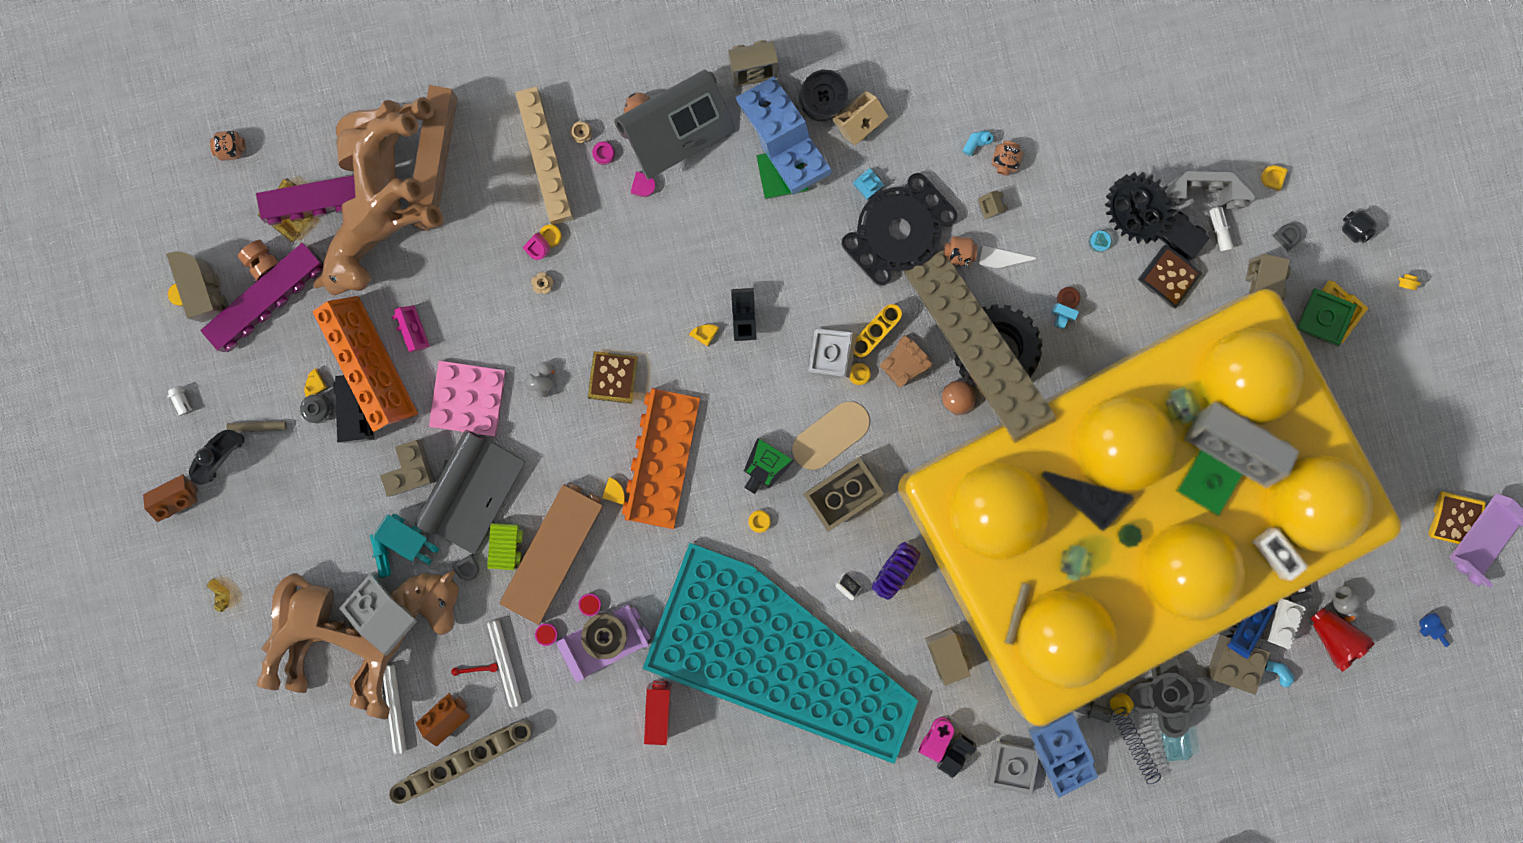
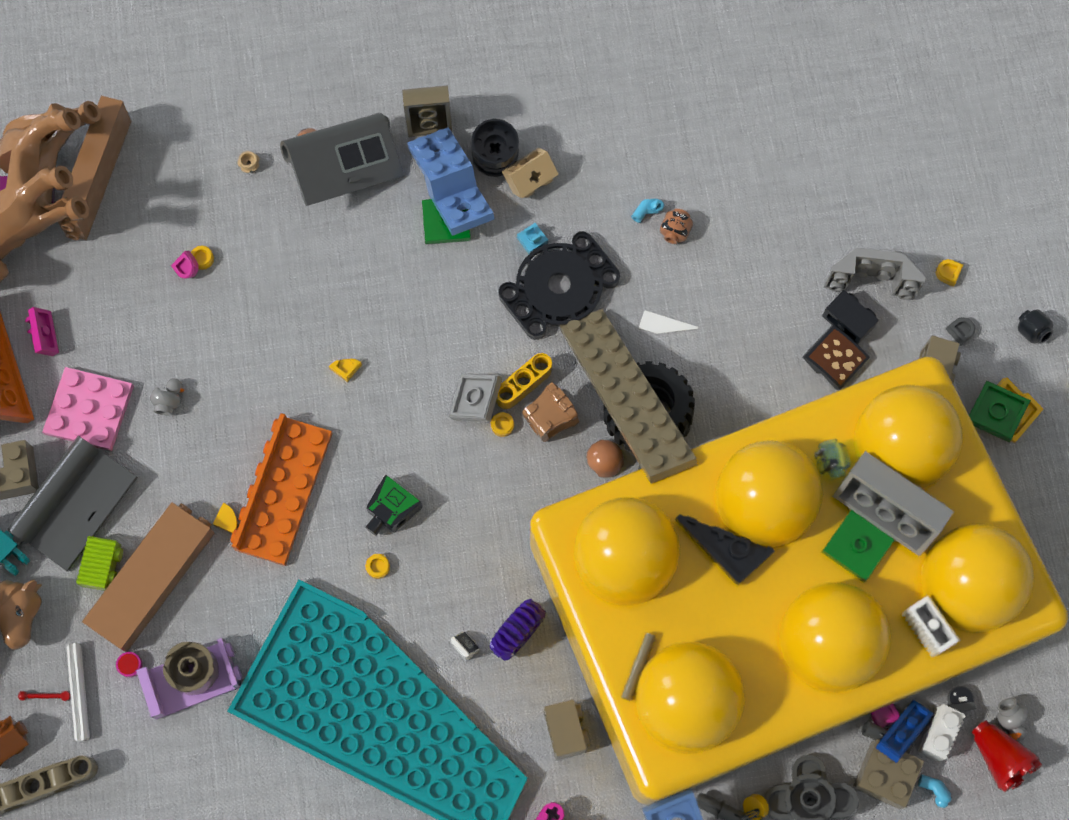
camera: 10 degrees right, 15 degrees down
dark grey tile [452,554,479,581] -> none
tan brick [515,86,574,225] -> none
tan plate [531,272,553,294] -> none
red tile [578,593,601,616] -> none
slope [588,351,638,404] -> none
dark pink tile [592,141,615,165] -> none
dark pink tile [630,171,656,197] -> none
red brick [644,680,672,745] -> none
black brick [731,288,757,341] -> none
tan sticker [792,402,869,470] -> none
dark tan brick [803,457,885,532] -> none
nougat head [944,236,977,266] -> none
dark tan tile [978,190,1008,219] -> none
medium azure tile [1051,303,1079,329] -> none
copper tile [1057,287,1080,309] -> none
clear light blue head [1059,545,1093,581] -> none
tile [1088,230,1112,253] -> none
black gear [1105,172,1177,244] -> none
clear green tile [1117,524,1142,548] -> none
white axle [1209,207,1234,252] -> none

